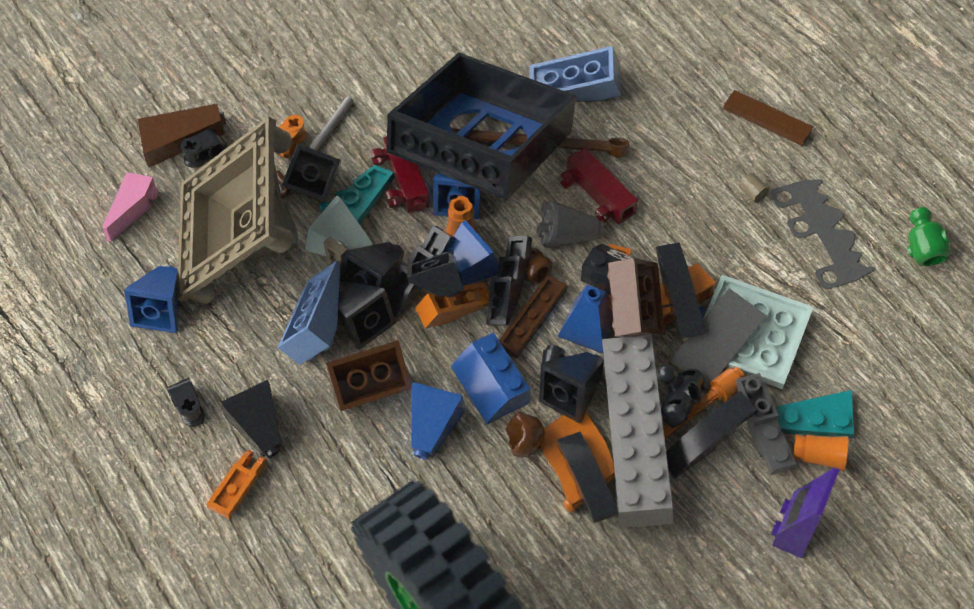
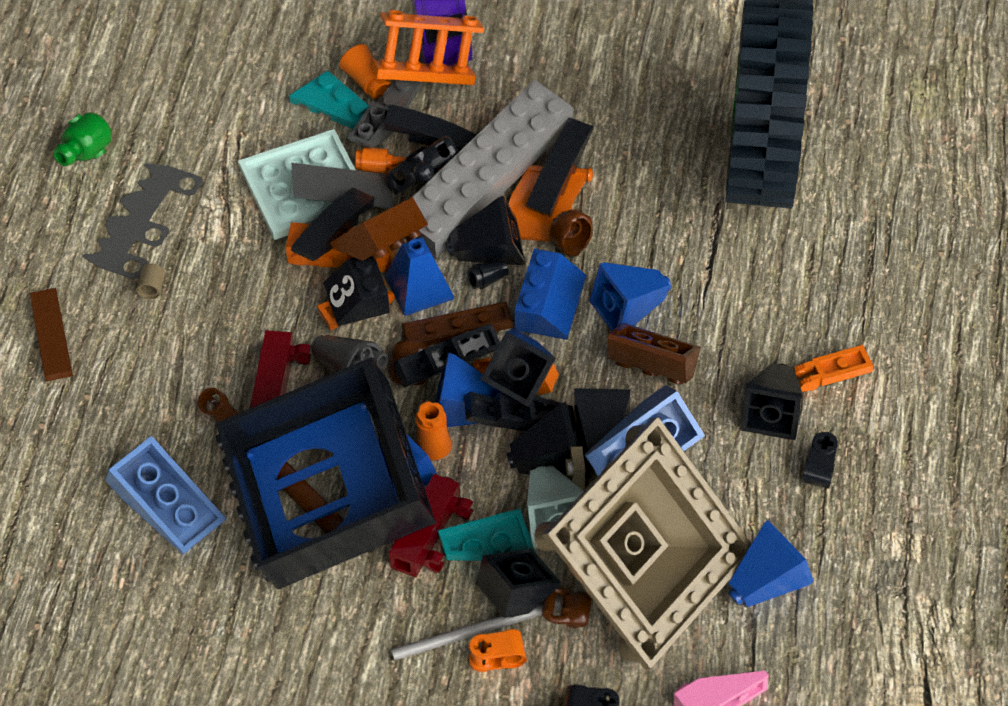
camera: 135 degrees left, 5 degrees down
none -> orange fence [371,10,484,85]

